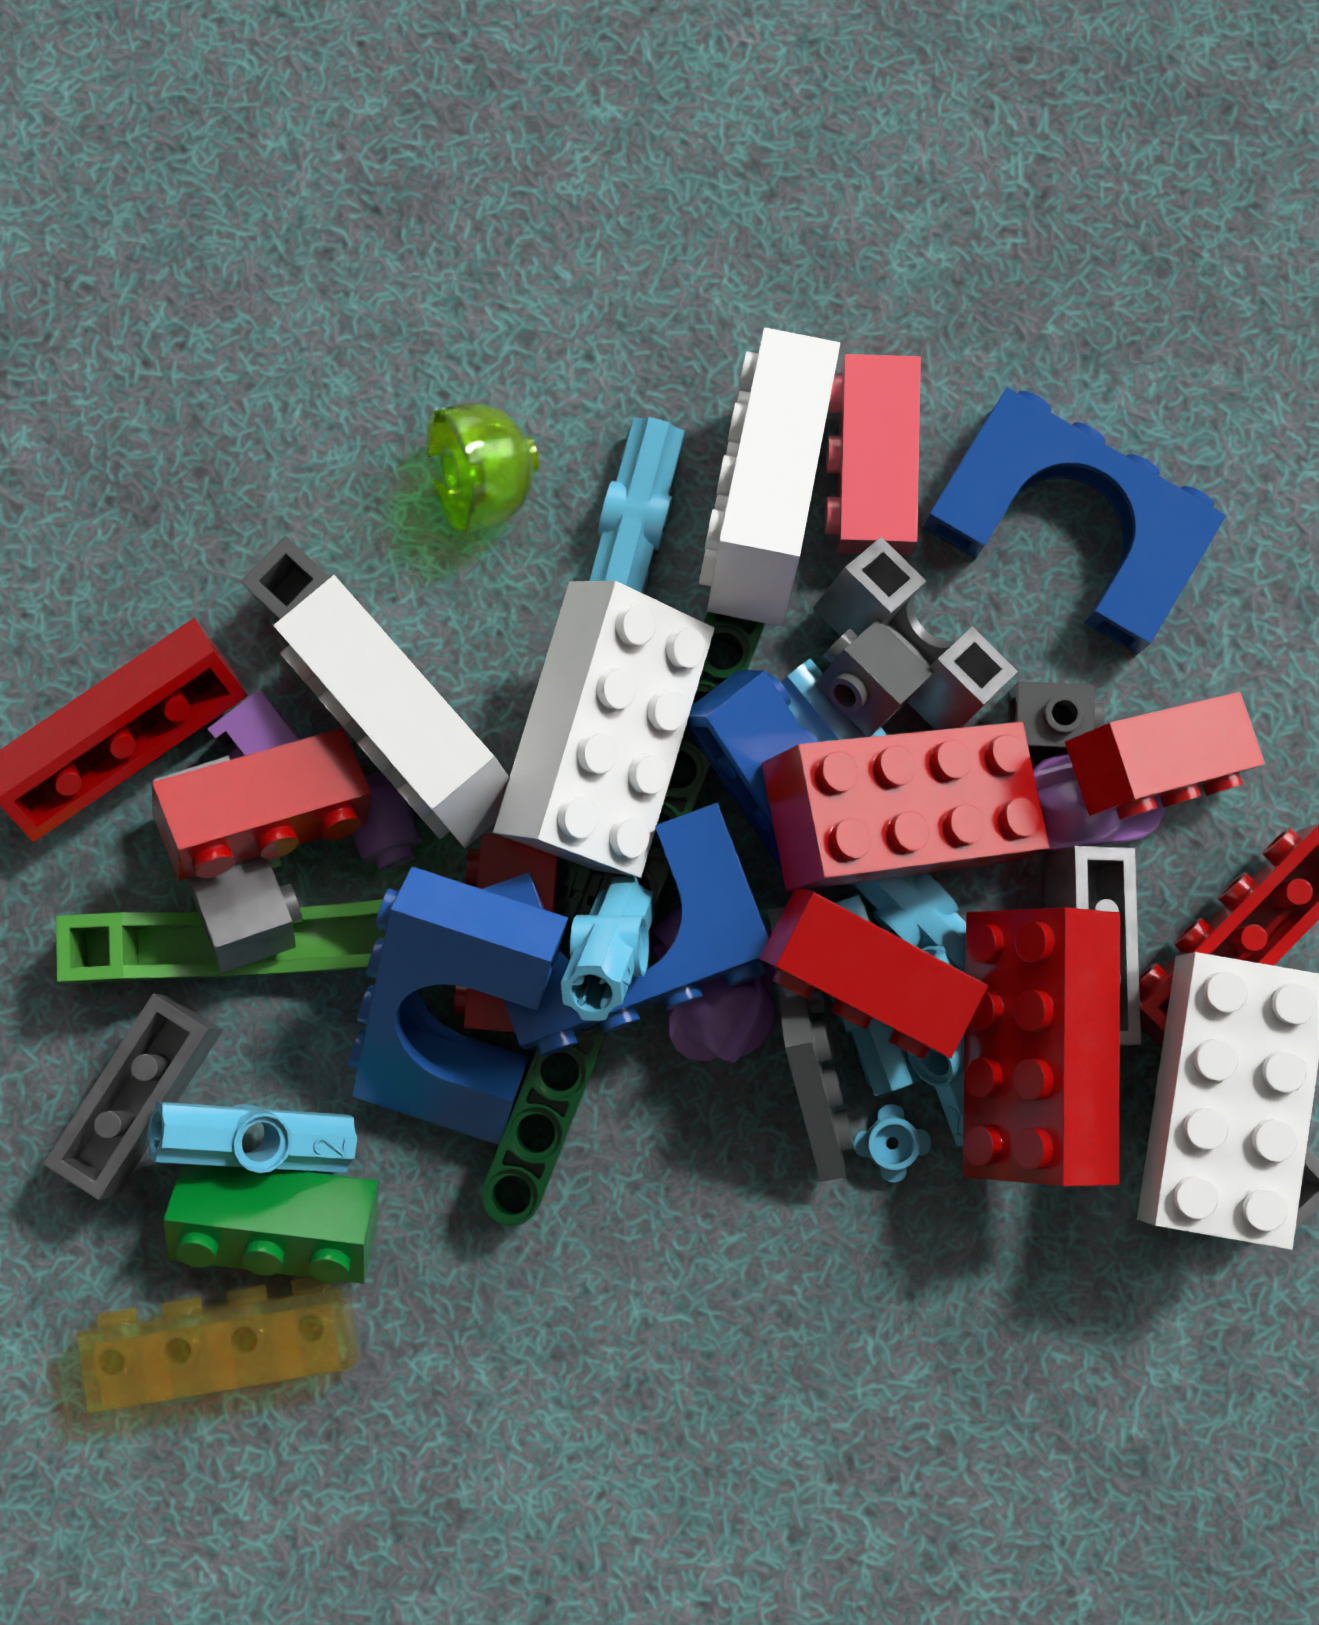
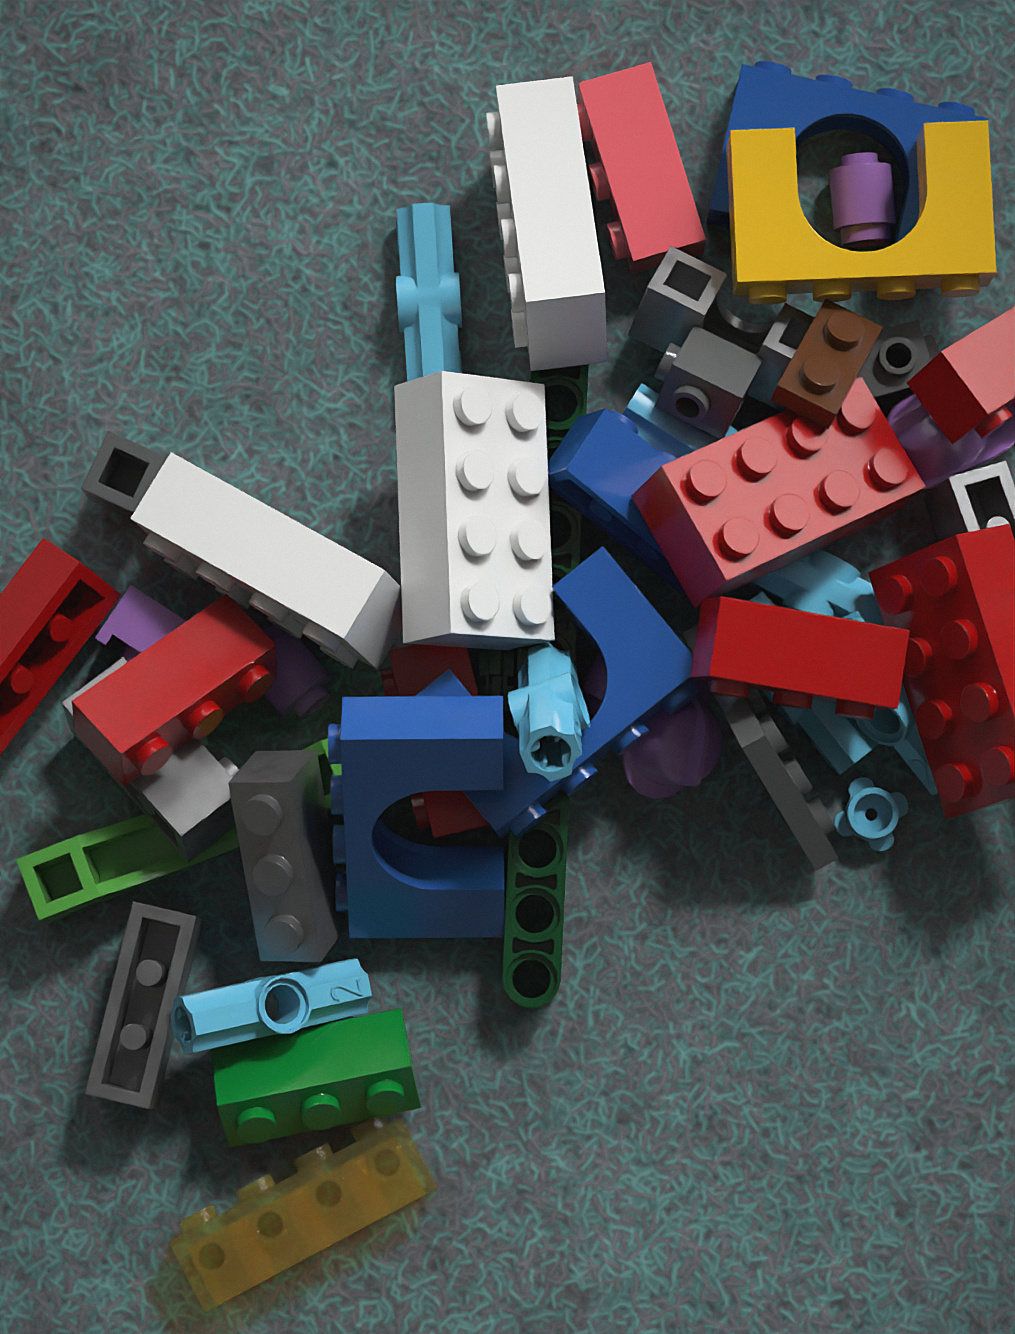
camera: 15 degrees left, 0 degrees up
clear neon green cylinder [426,403,539,533] -> none
none -> flat silver brick [228,750,346,962]
none -> yellow arch [726,120,997,305]
none -> reddish brown plate [771,299,883,430]
none -> medium lavender brick [829,152,897,248]

